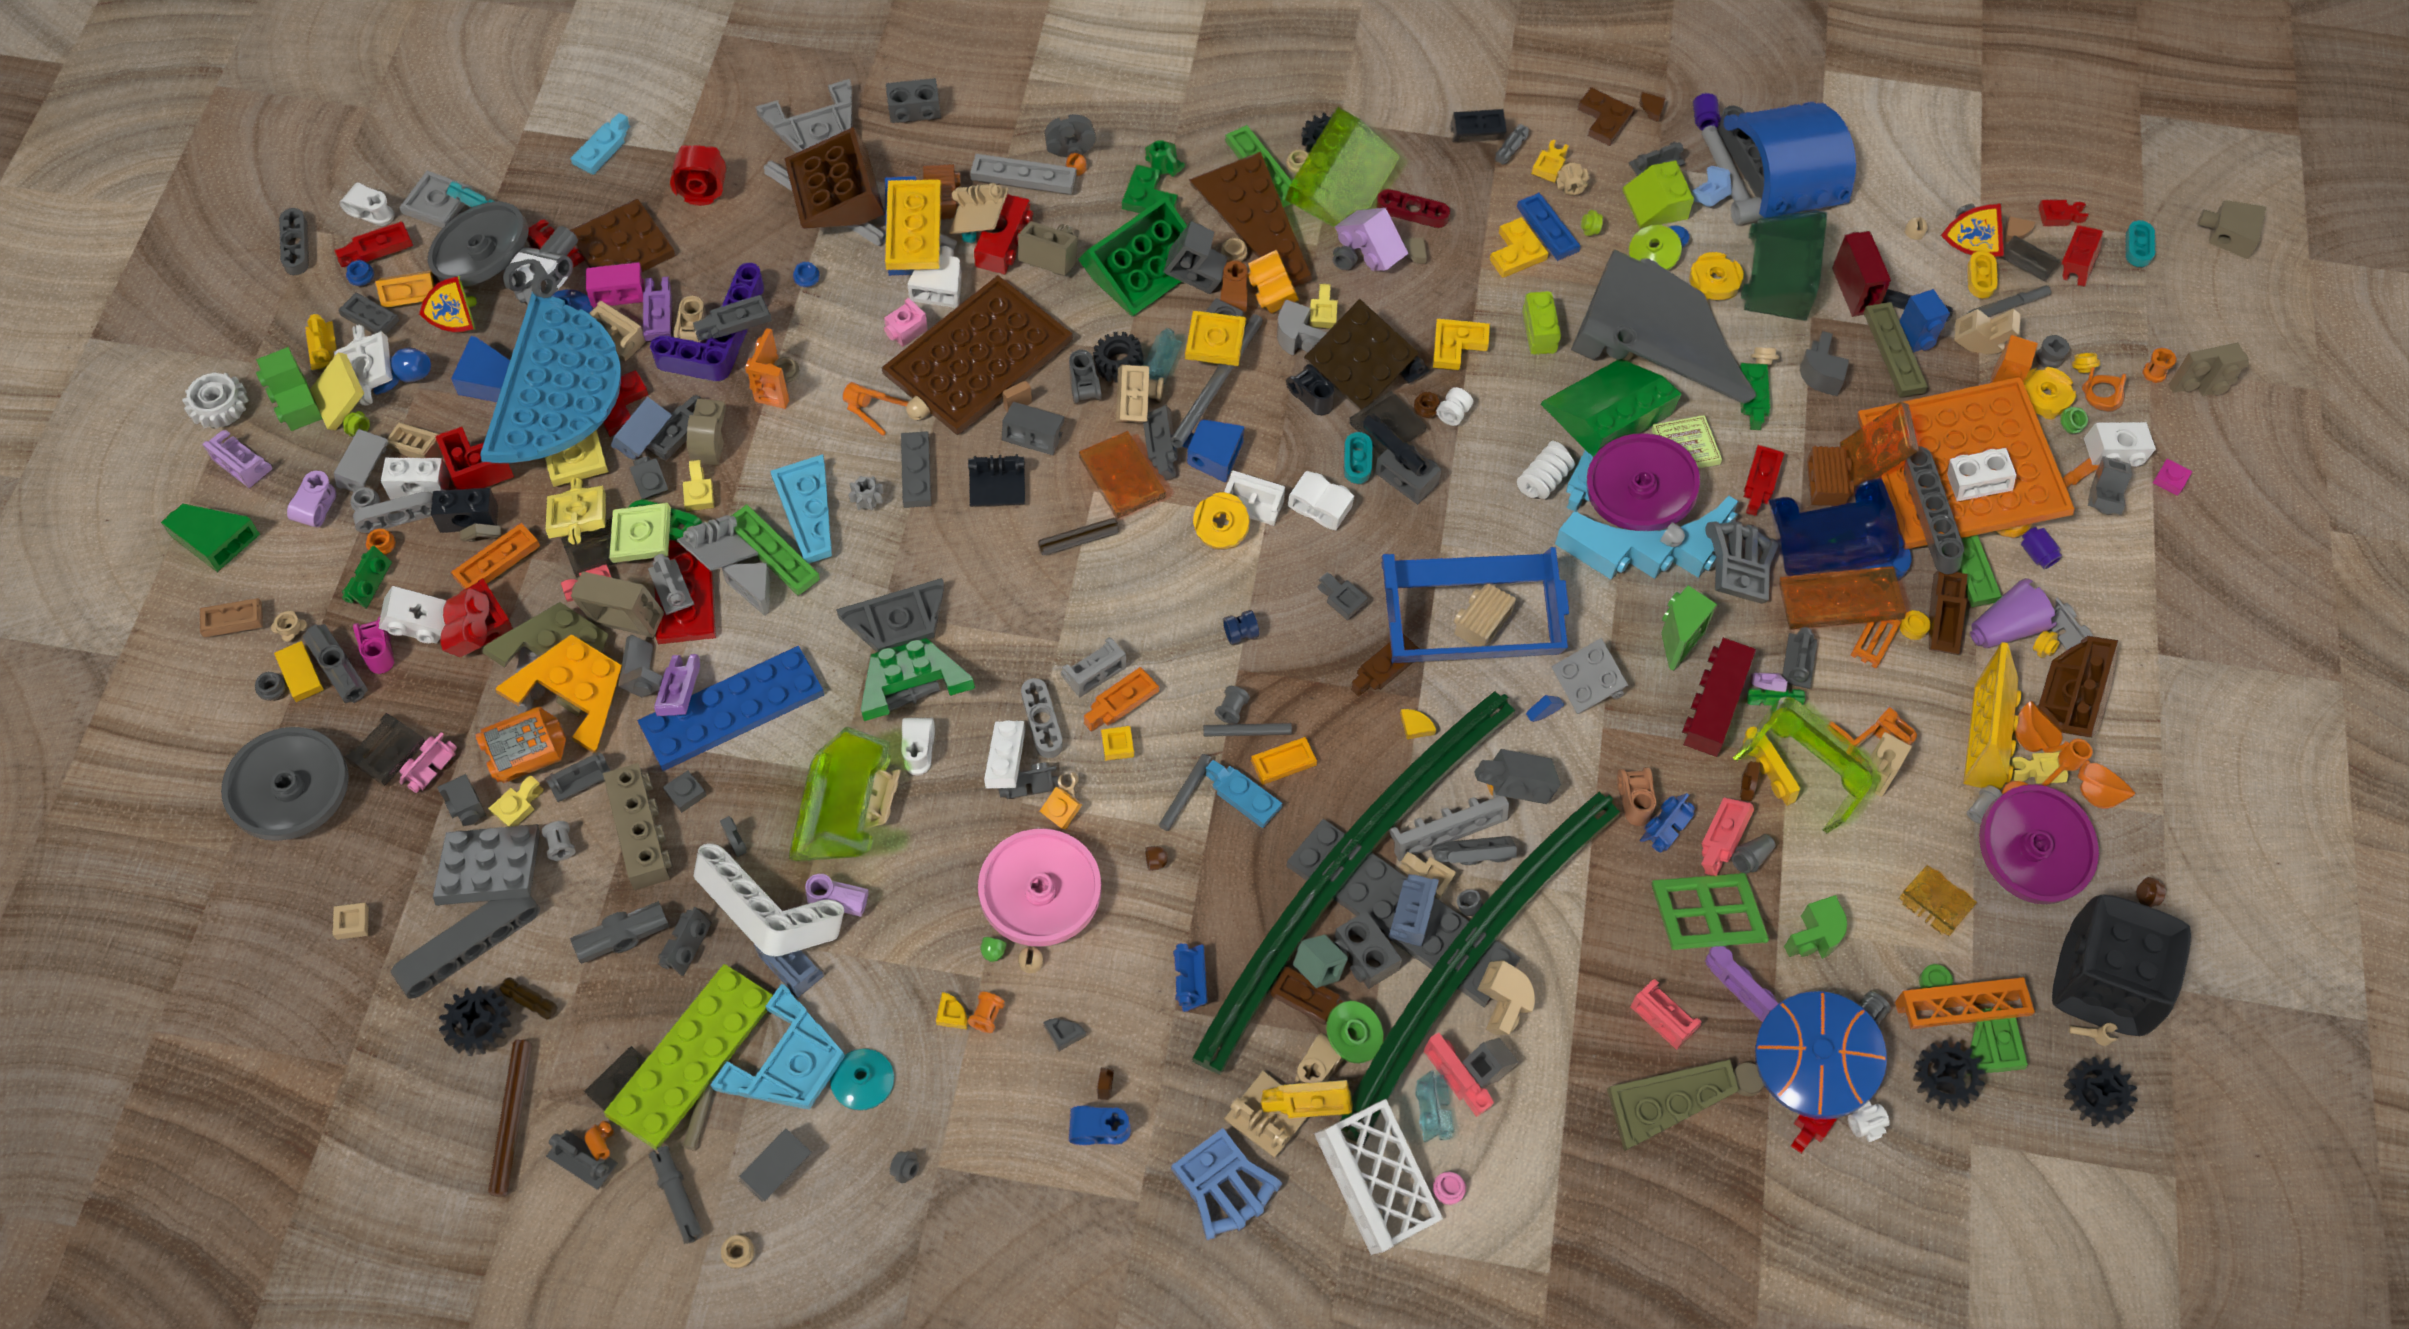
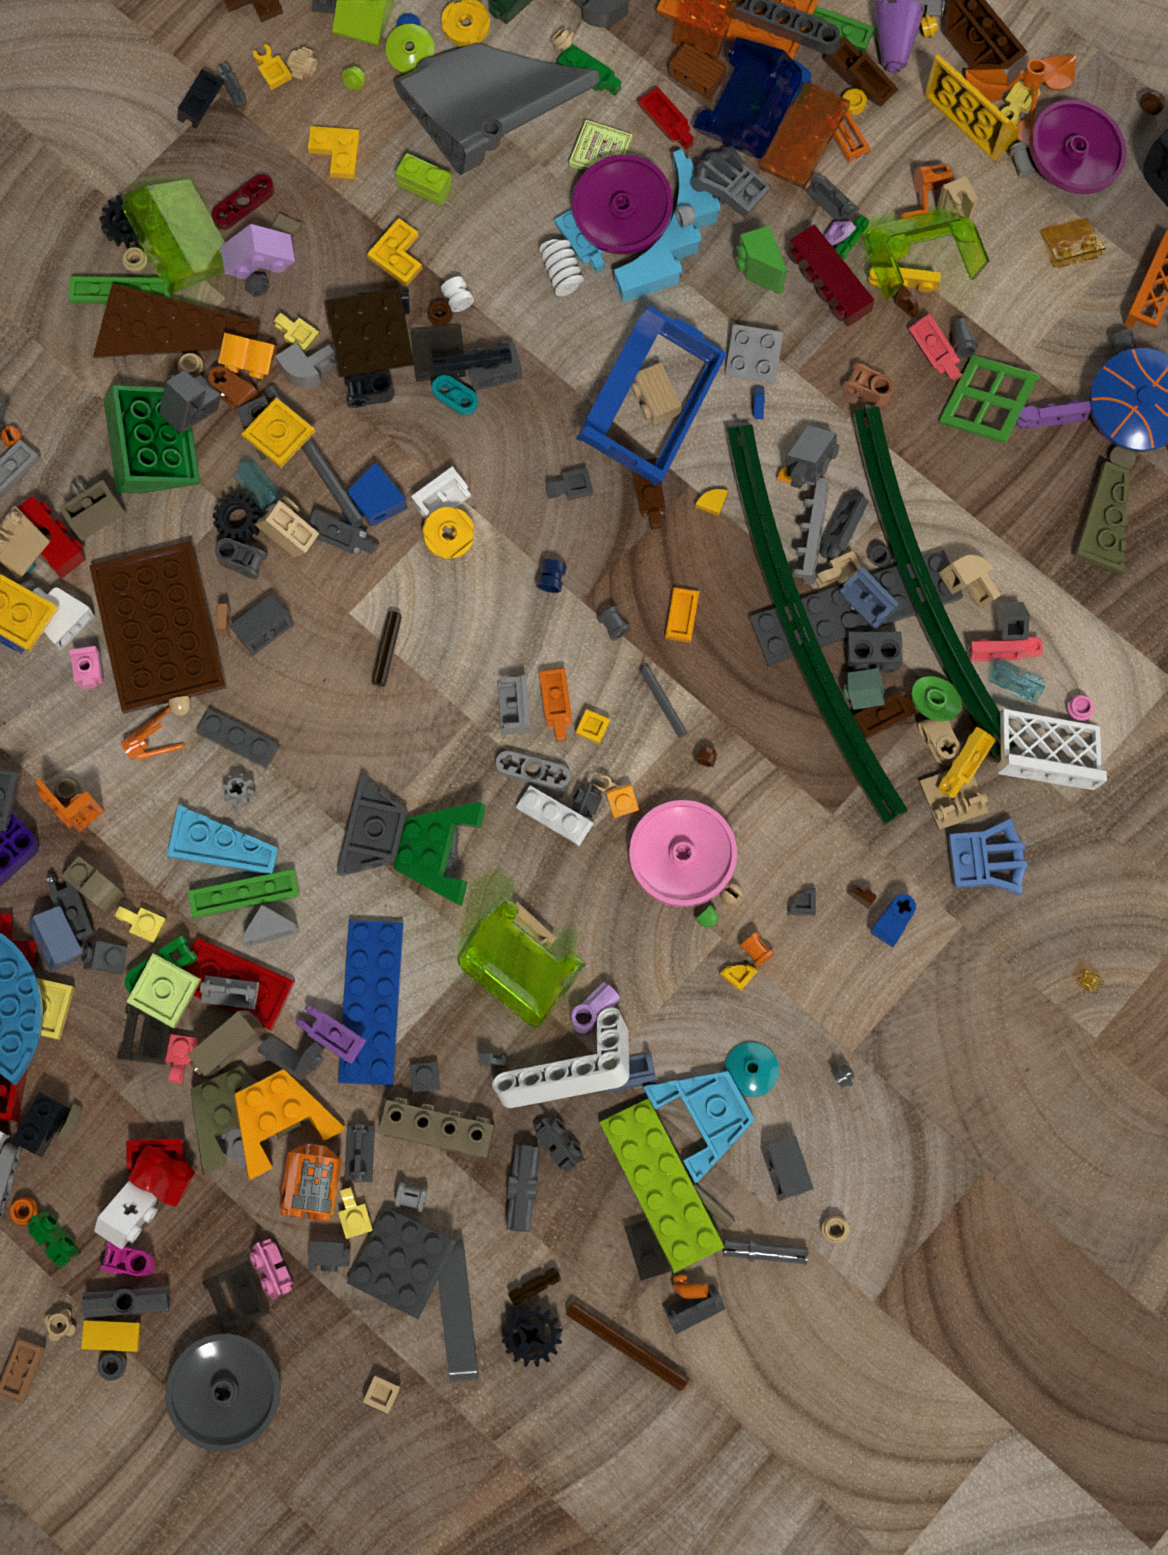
camera: 55 degrees left, 15 degrees up
orange plate [451,523,540,589] -> none
light yellow plate [545,478,606,544] -> none
light grey hinge [677,515,758,571] -> none
white piece [901,718,935,775] -> none
black hinge [968,454,1025,507] -> none
clear orange plate [1079,431,1166,519] -> none
green plate [1121,164,1178,213] -> none
green piece [1145,140,1185,177] -> none
blue hinge [1173,943,1207,1012] -> none
dark grey bar [1203,723,1292,737] -> none
dark azure hinge [1205,760,1282,828] -> none
white brick [1288,471,1354,530] -> none
blue tile [1517,192,1581,261] -> none
green slope [1541,359,1681,457] -> none
coral hinge [1630,979,1702,1050] -> none
blue hinge [1640,793,1695,853] -> none
bright green brick [1784,895,1847,959] -> none
bright green tile [1919,964,1953,989] -> none

